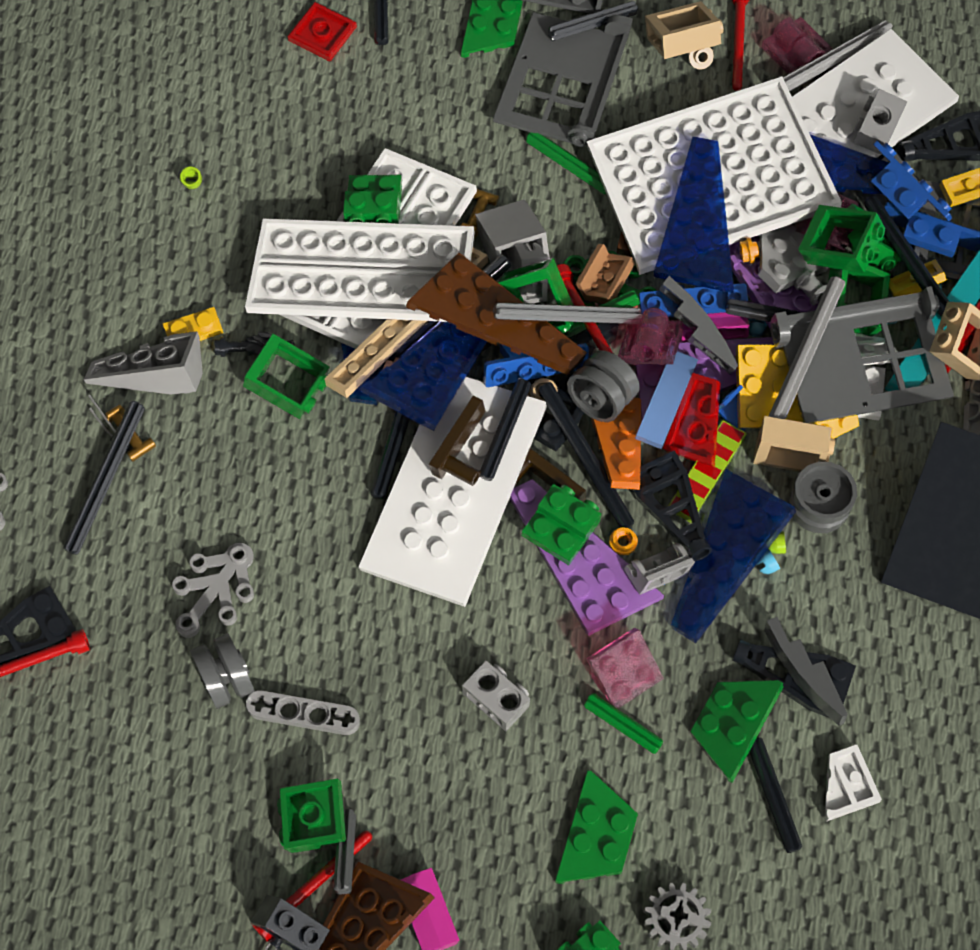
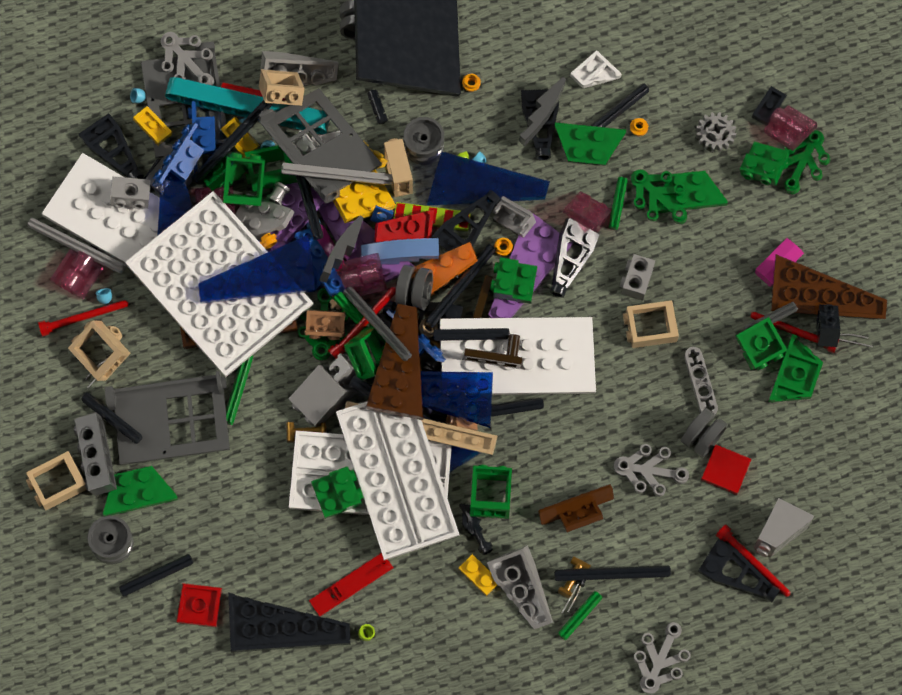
camera: 115 degrees left, 5 degrees up
none -> medium azure hinge [96,288,112,304]
none -> black wing [228,592,351,653]
none -> red piece [309,553,394,617]
none -> black axle [367,90,388,124]
none -> light orange plate [462,74,481,92]
none -> reddish brown bracket [538,484,614,532]
none -> plate [550,218,600,298]
none -> green axle [558,591,602,640]
none -> tan window [623,300,679,348]
none -> light orange plate [630,118,648,136]
none -> green plant [631,169,687,224]
none -> red tile [701,445,752,495]
none -> light grey slope [754,498,814,557]
none -> green wing [768,334,823,403]

